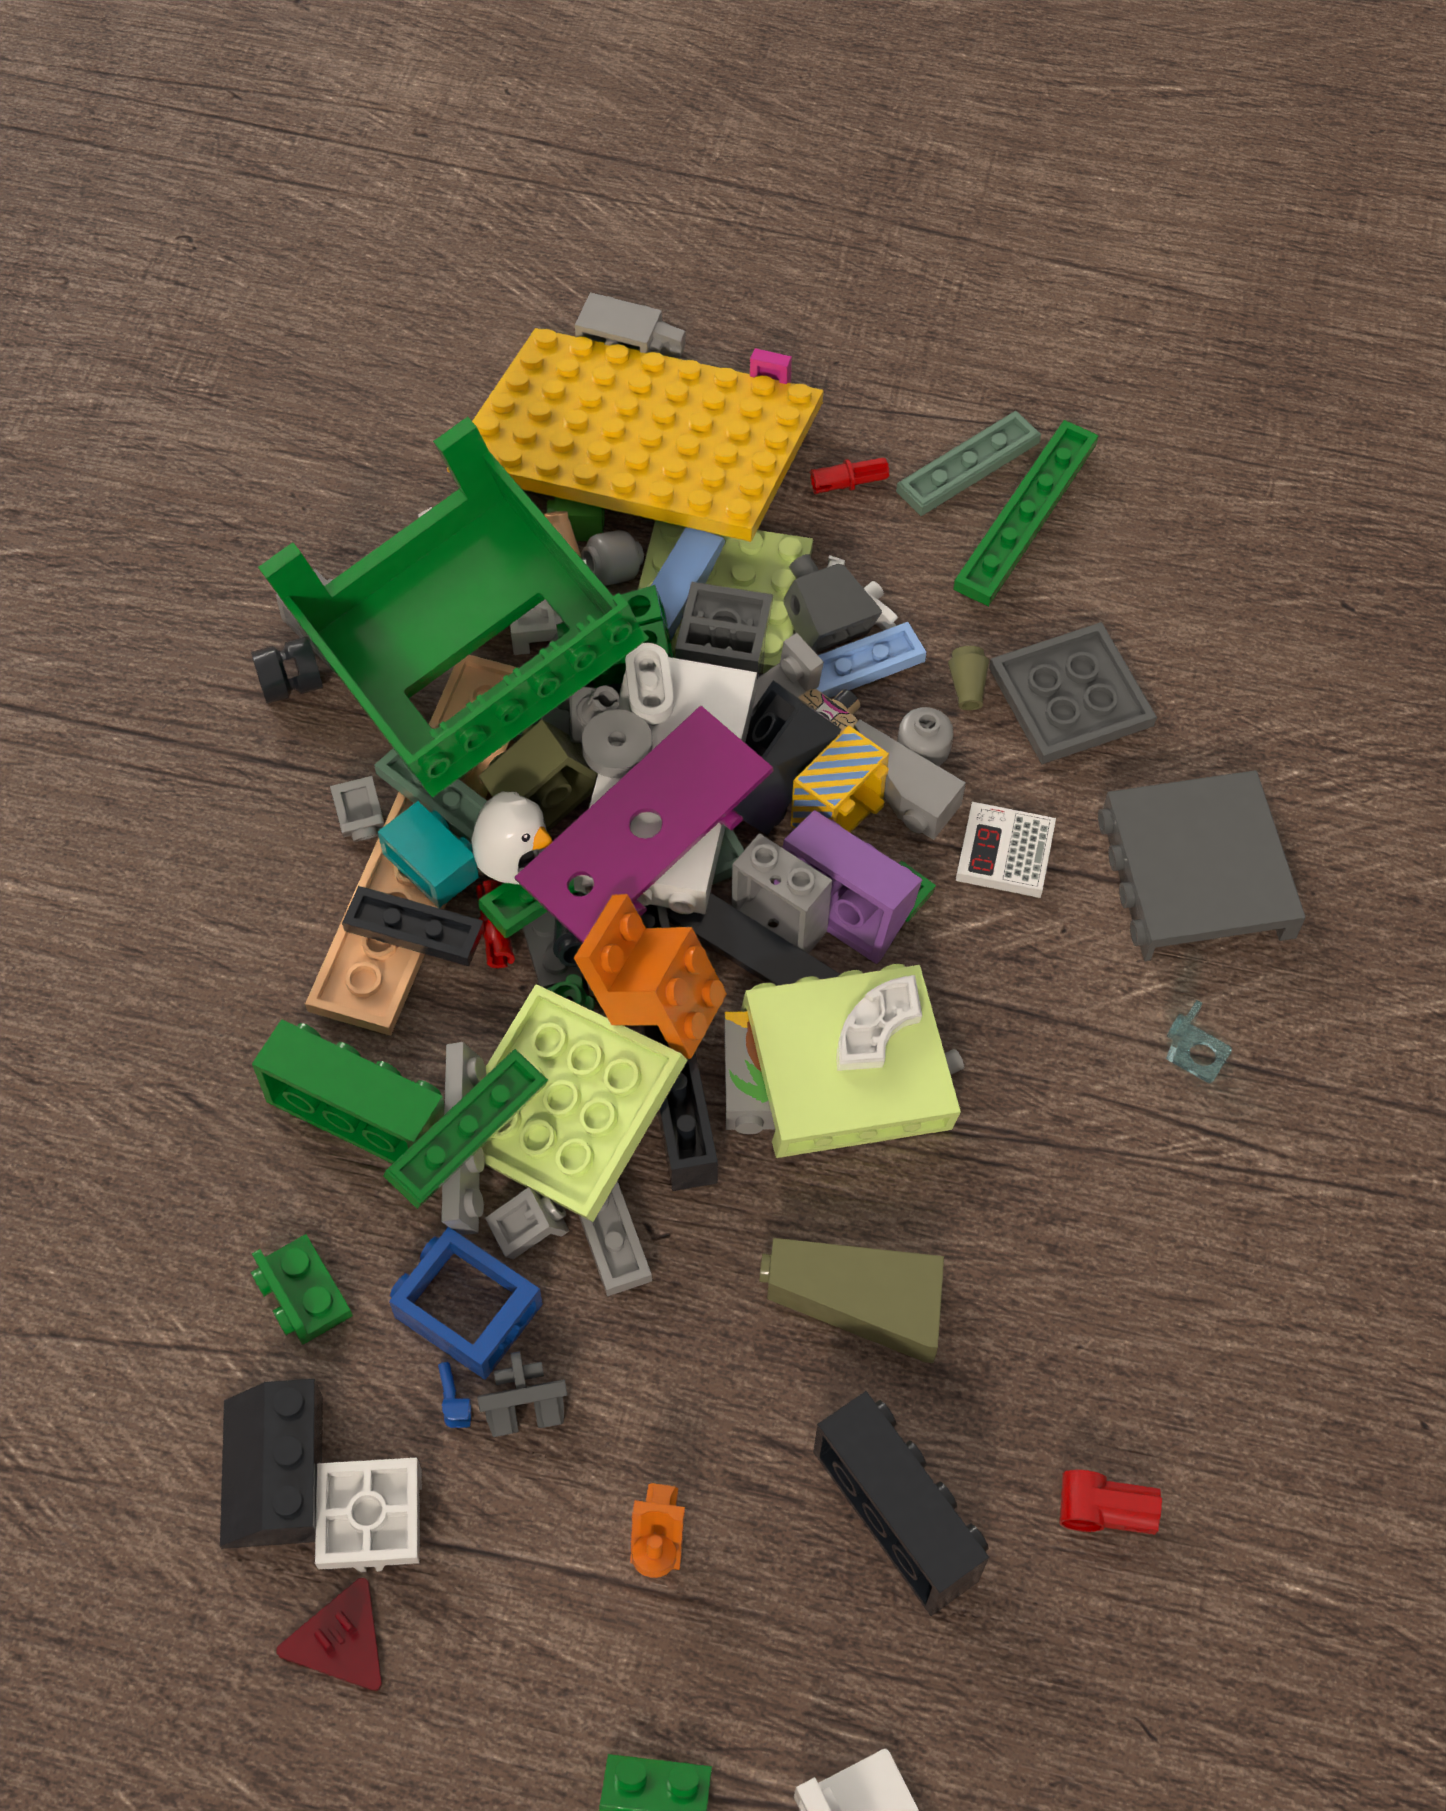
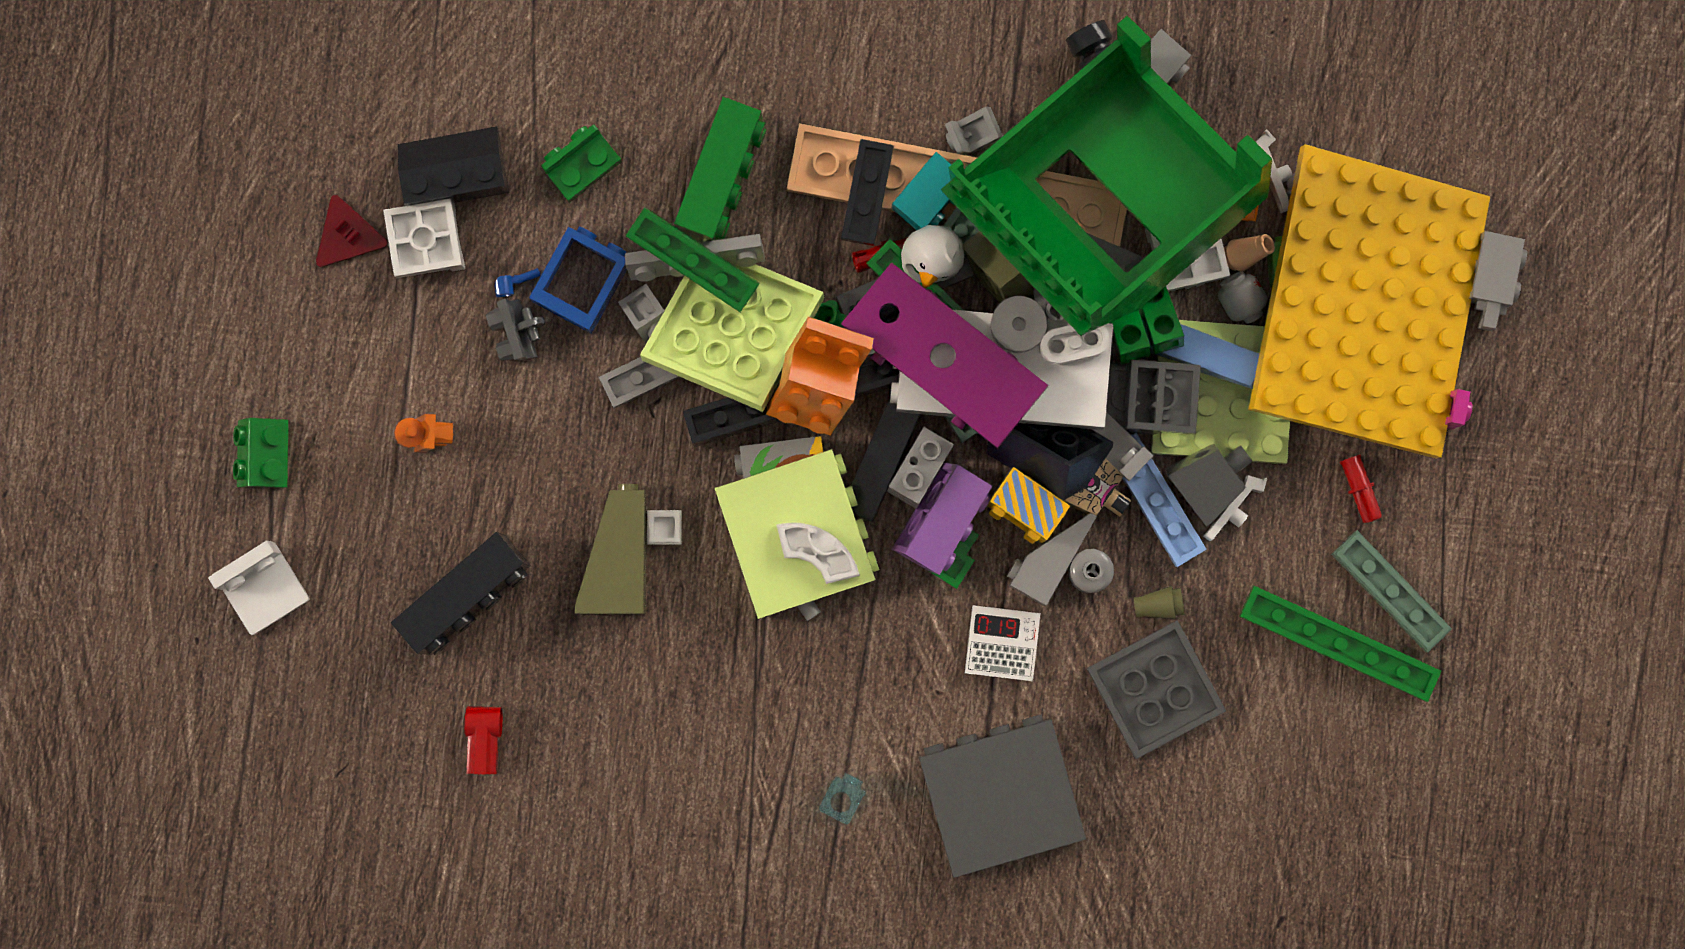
camera: 80 degrees right, 25 degrees up
none -> white tile [647,510,682,545]

